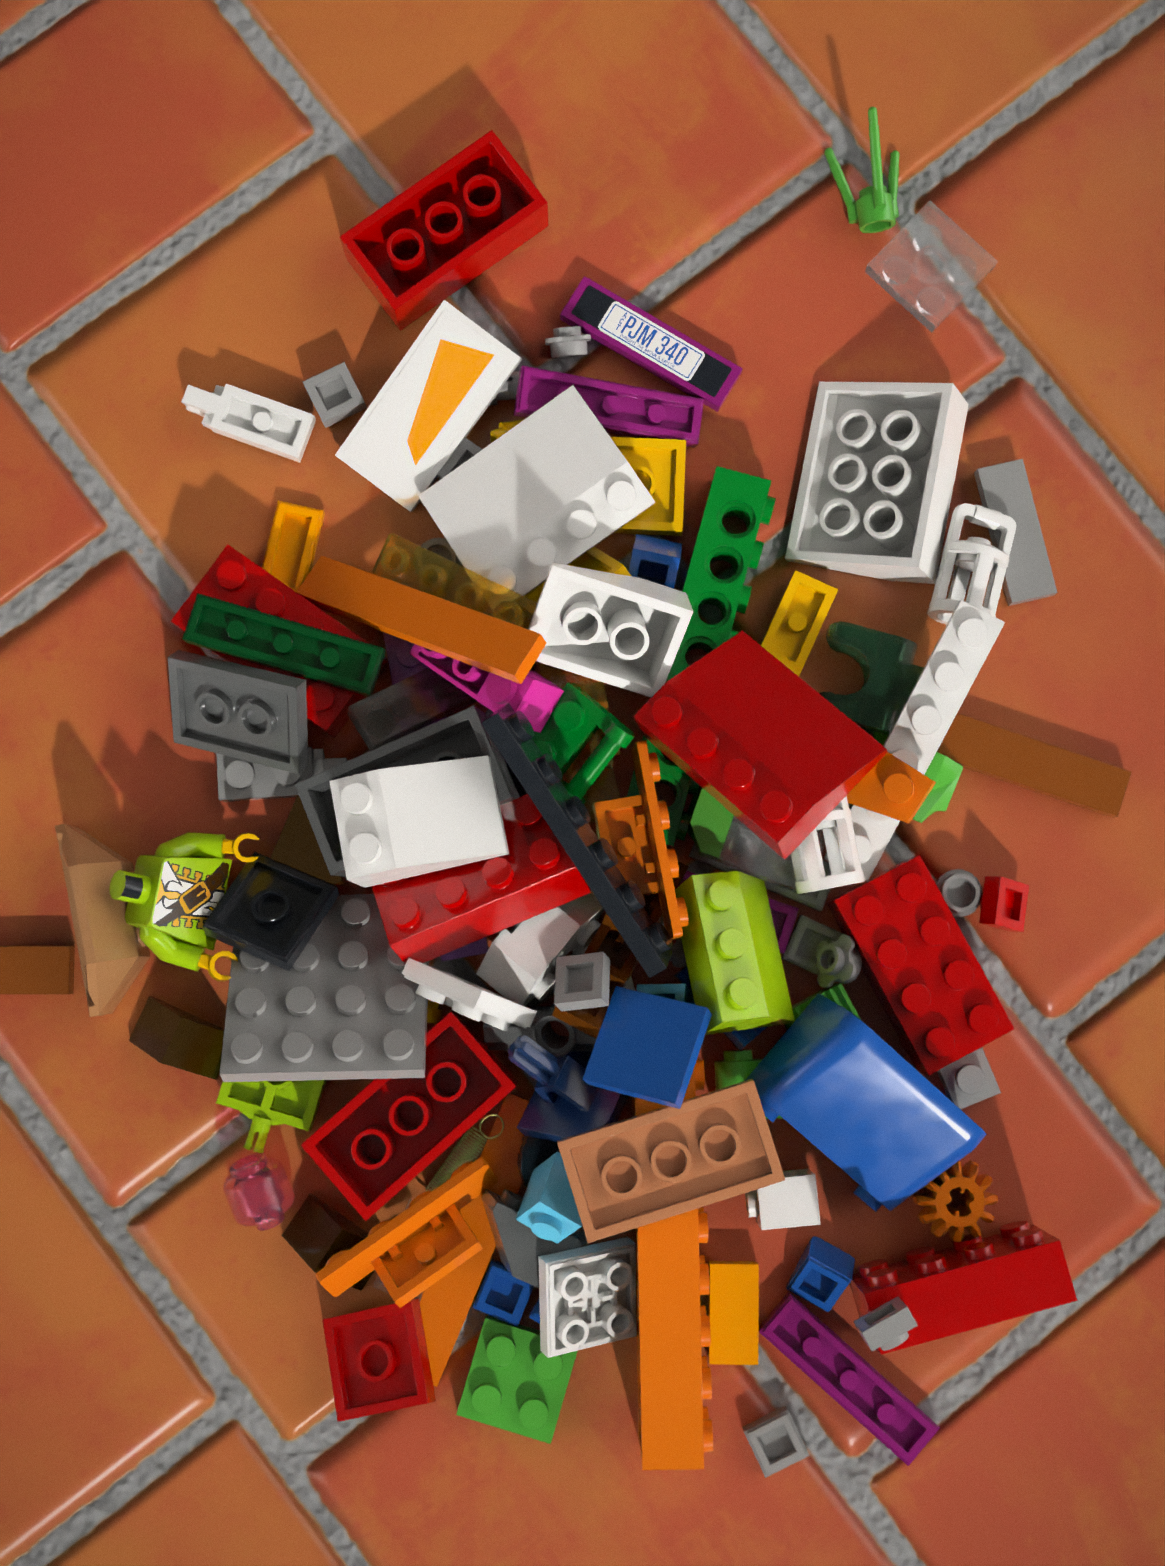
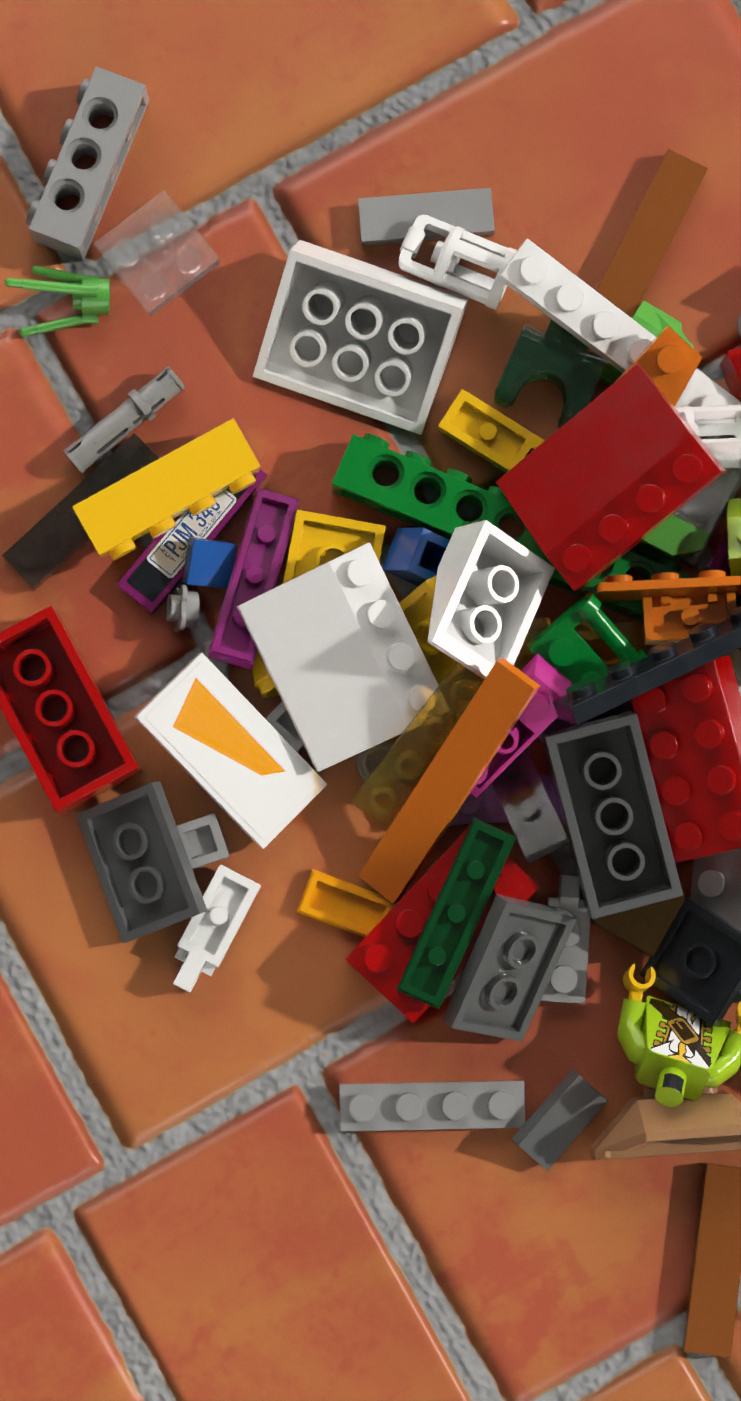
camera: 85 degrees left, 0 degrees up
white slope [329,755,509,888] -> none
none -> clear smoke plate [2,433,159,590]
none -> light grey brick [26,66,150,261]
none -> light grey pin [63,366,186,473]
none -> yellow brick [72,418,261,561]
none -> dark grey plate [76,781,207,943]
none -> blue tile [182,537,237,589]
none -> light grey plate [339,1080,525,1131]
none -> dark grey tile [512,1069,608,1171]

